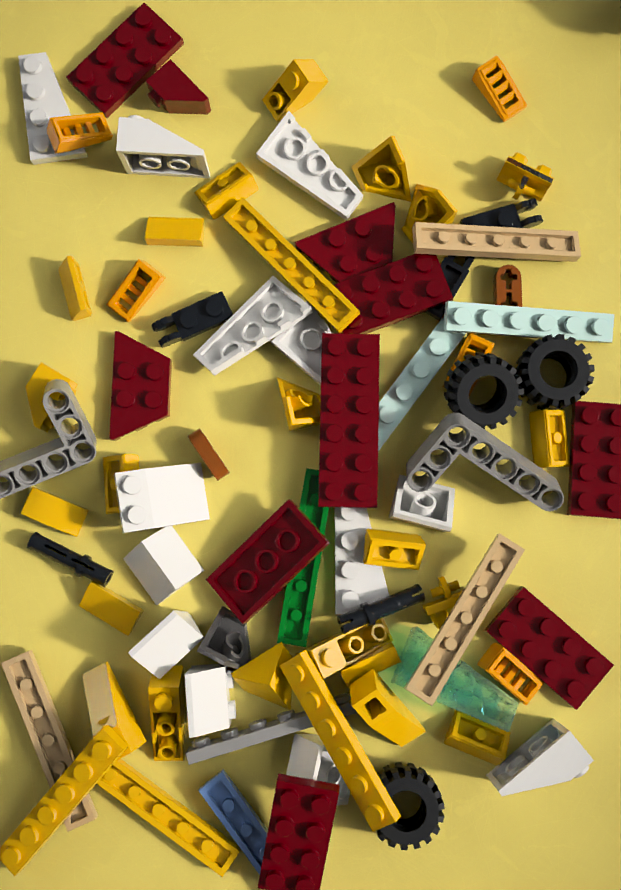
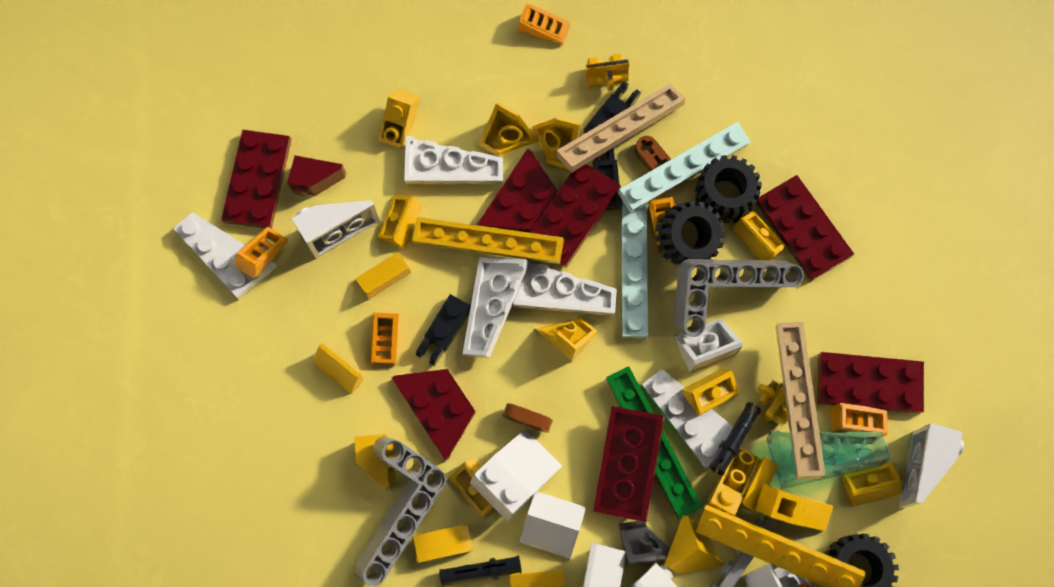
camera: 35 degrees left, 10 degrees down
dark red plate [318,333,380,508] -> none

